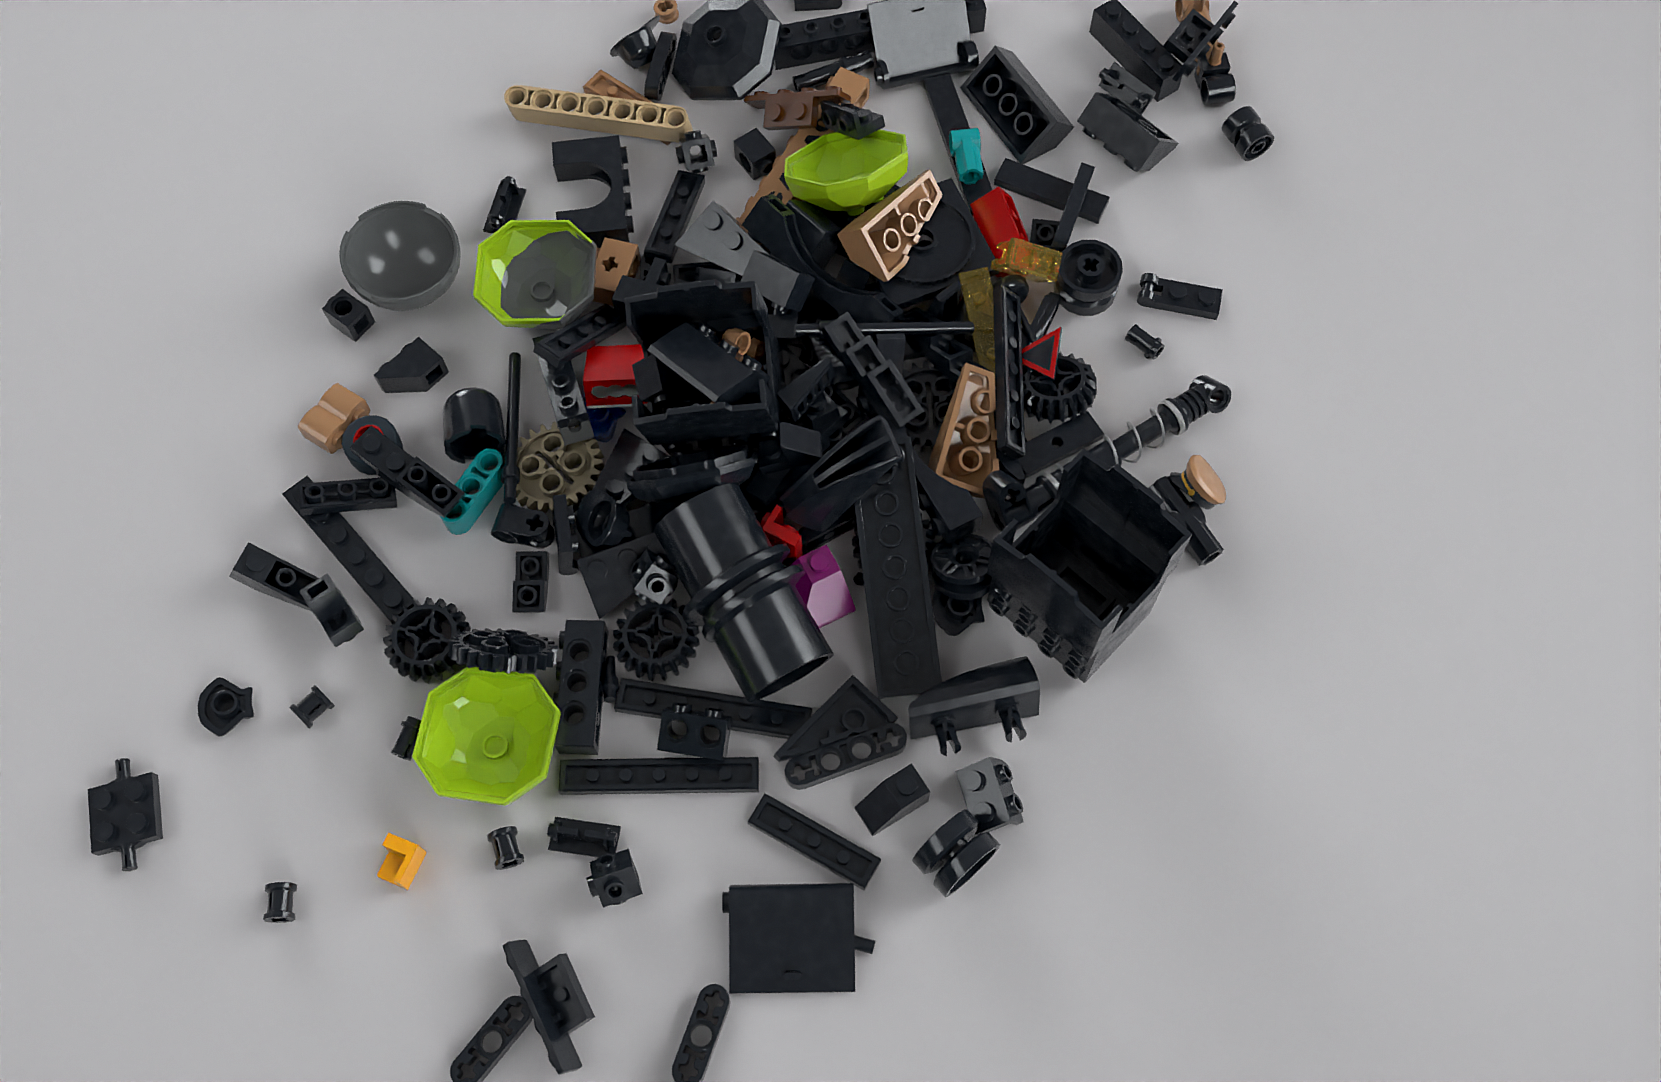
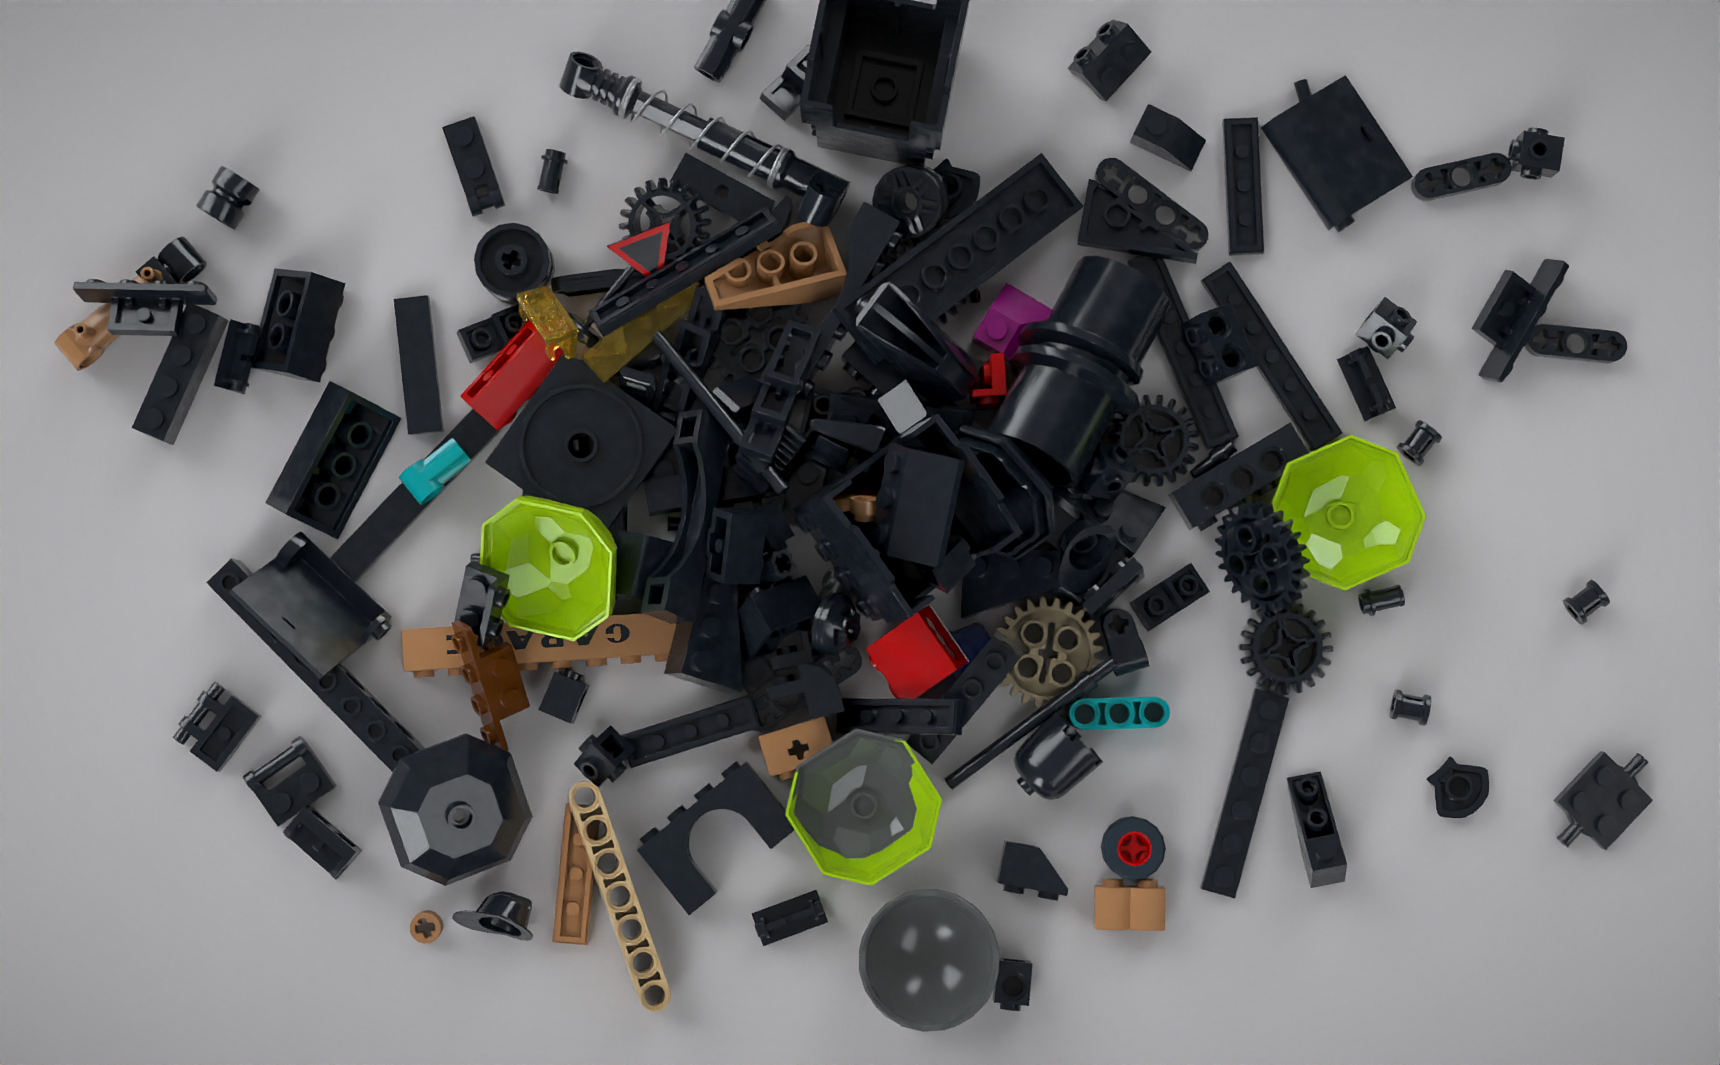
camera: 120 degrees left, 20 degrees up
black tile [297,477,397,516] -> none
black brick [300,573,364,647] -> none
black slope [350,426,465,518] -> none
light orange panel [377,833,427,890] -> none
black beam [644,31,677,101] -> none
black pin [792,50,874,92] -> none
medium nougat wedge [837,169,943,282] -> none
black piece [908,656,1040,756] -> none
black wheel [912,809,1000,897] -> none
black beam [1049,162,1095,255] -> none
medium nougat piece [1170,455,1226,510] -> none

